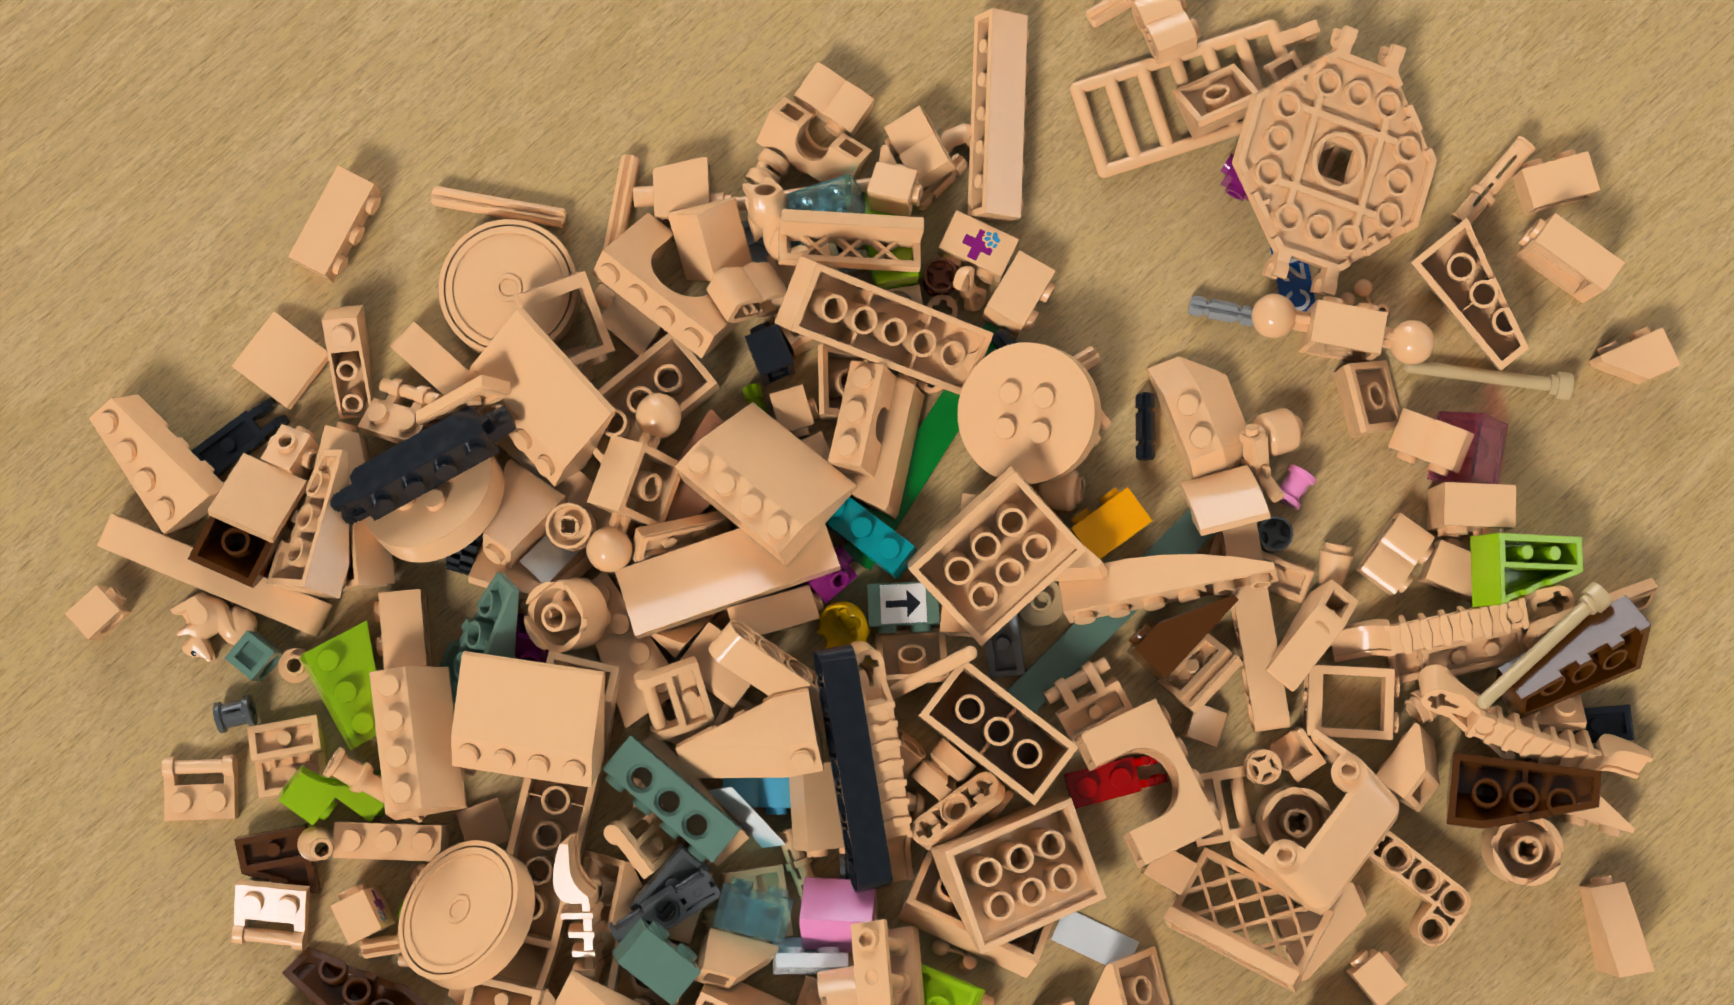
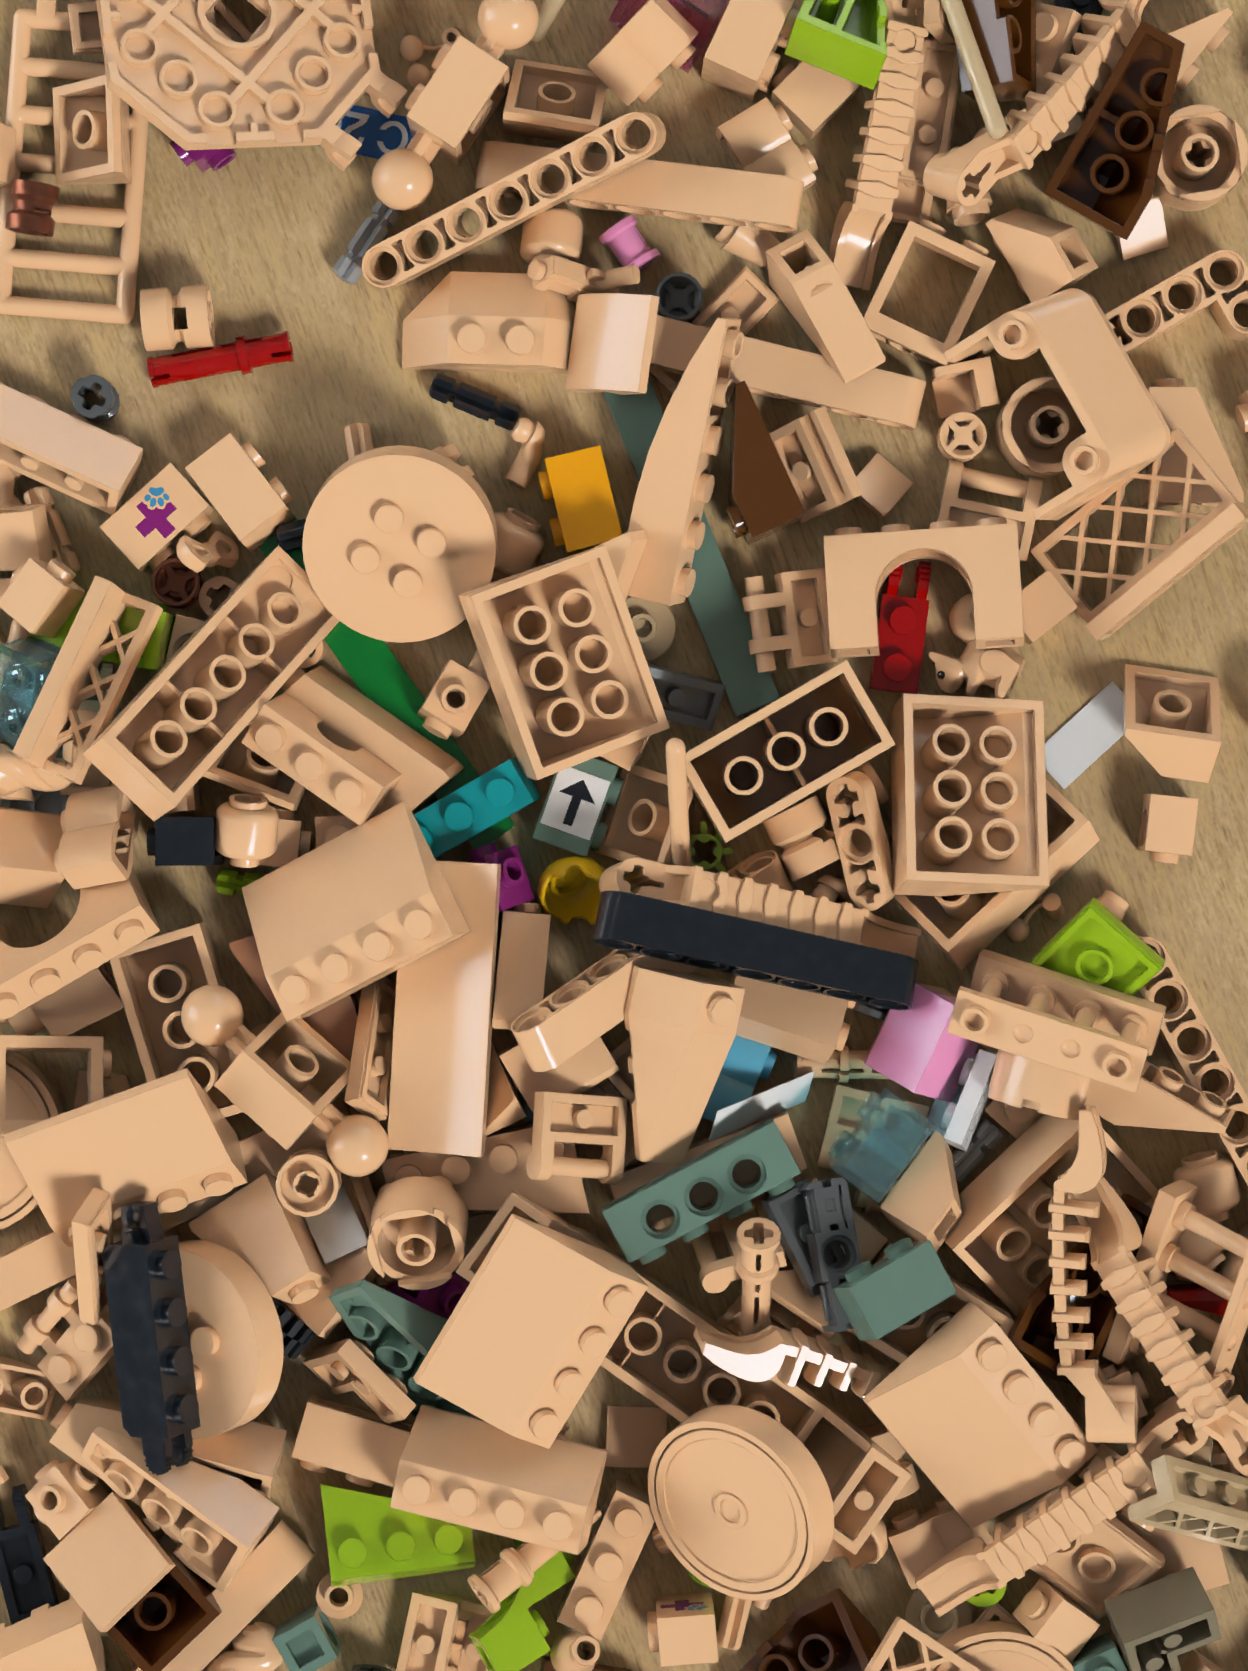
camera: 70 degrees left, 5 degrees up
none -> copper wheel [5,179,60,237]
none -> dark grey bush [71,375,120,424]
none -> light nougat wheel [139,284,215,352]
none -> red pin [147,331,294,388]
none -> light nougat head [215,793,279,868]
none -> light nougat plate [303,1338,416,1424]
none -> light nougat beam [361,112,666,288]
none -> light nougat brick [416,659,491,740]
none -> light nougat beam [474,141,804,233]
none -> light nougat arm [505,417,545,489]
none -> lime gear [689,822,734,872]
none -> light nougat pin [735,1217,781,1336]
none -> light nougat animal [928,593,1026,699]
none -> light grey axle [952,1119,1002,1183]
none -> light nougat slope [1115,197,1169,261]

